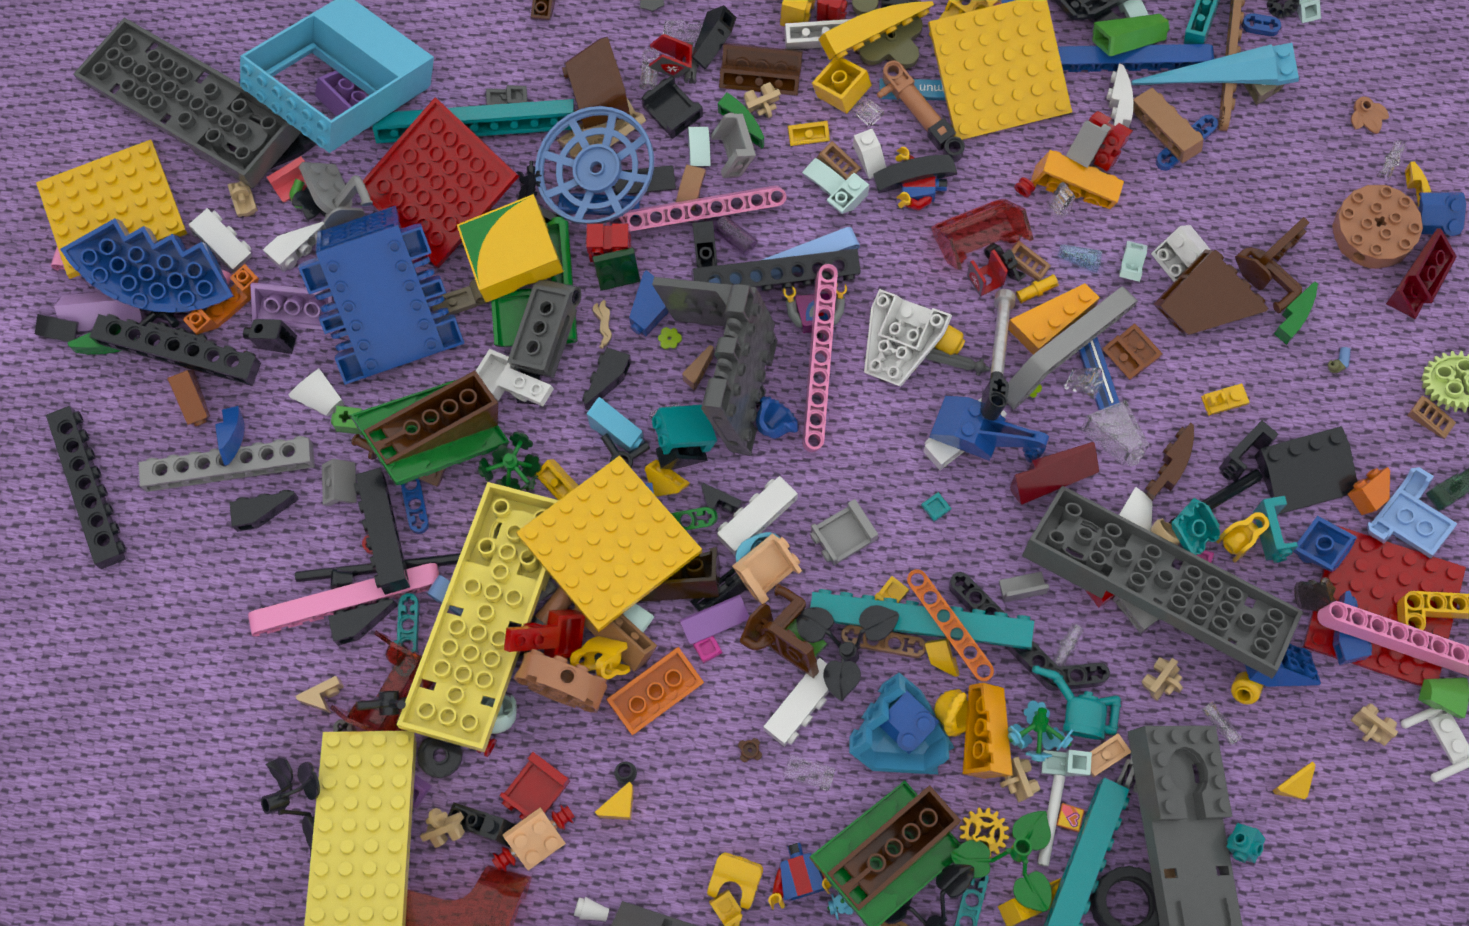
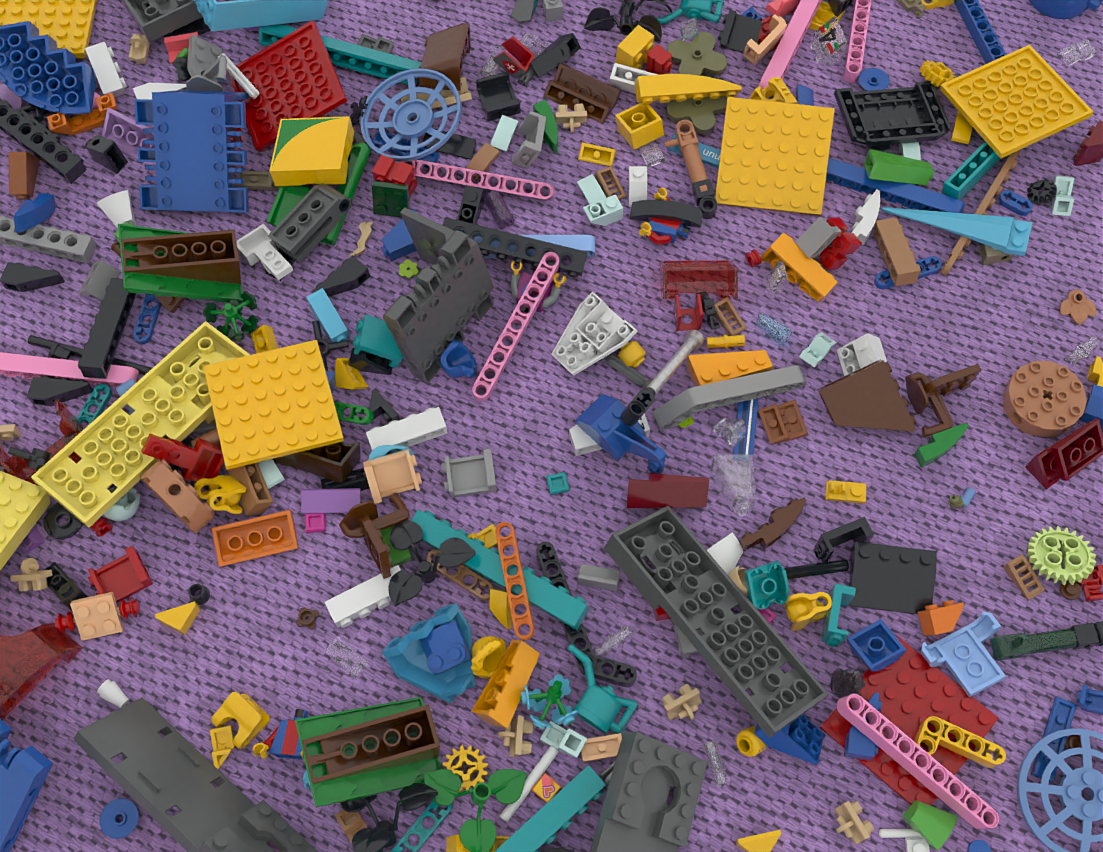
camera: 20 degrees right, 5 degrees down
none -> white axle [218,53,259,99]

